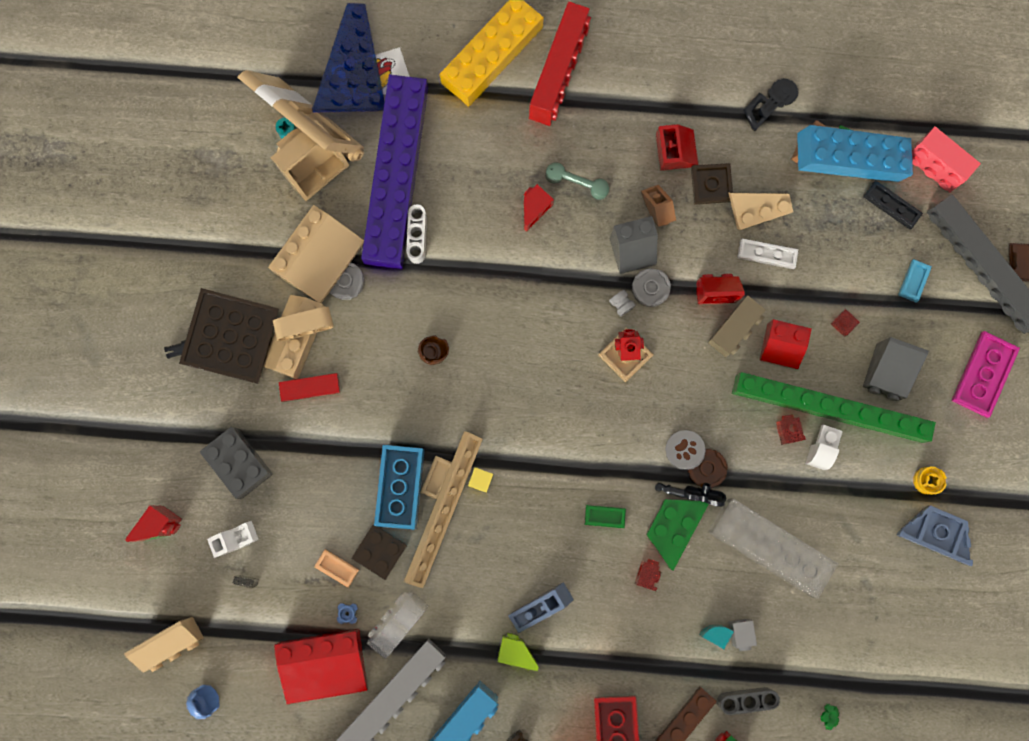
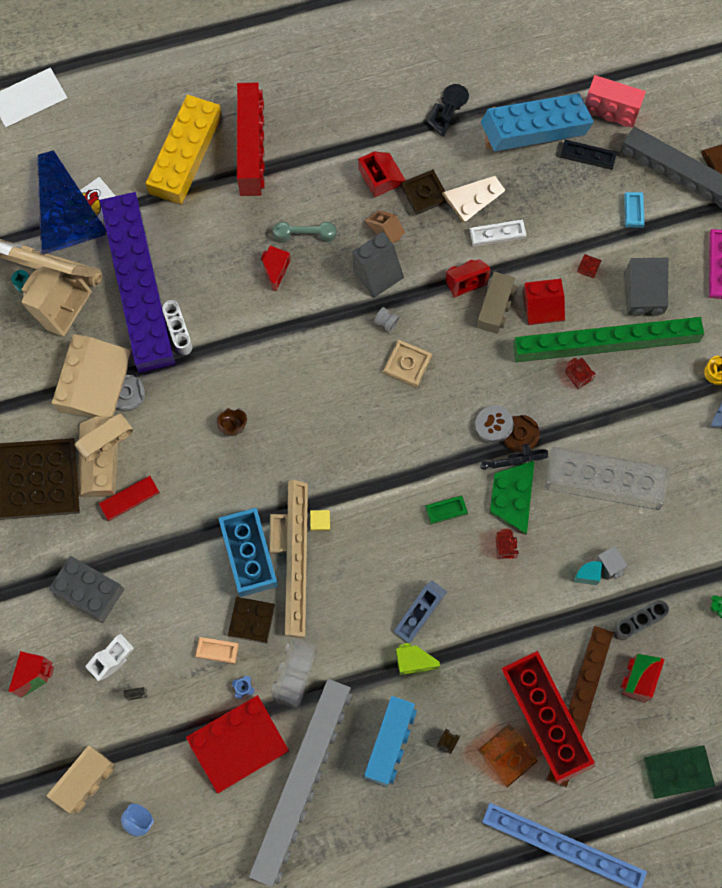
camera: 20 degrees left, 10 degrees down
red brick [615,329,644,361] -> none
light grey tile [632,268,671,307] -> none
white brick [805,425,843,470] -> none

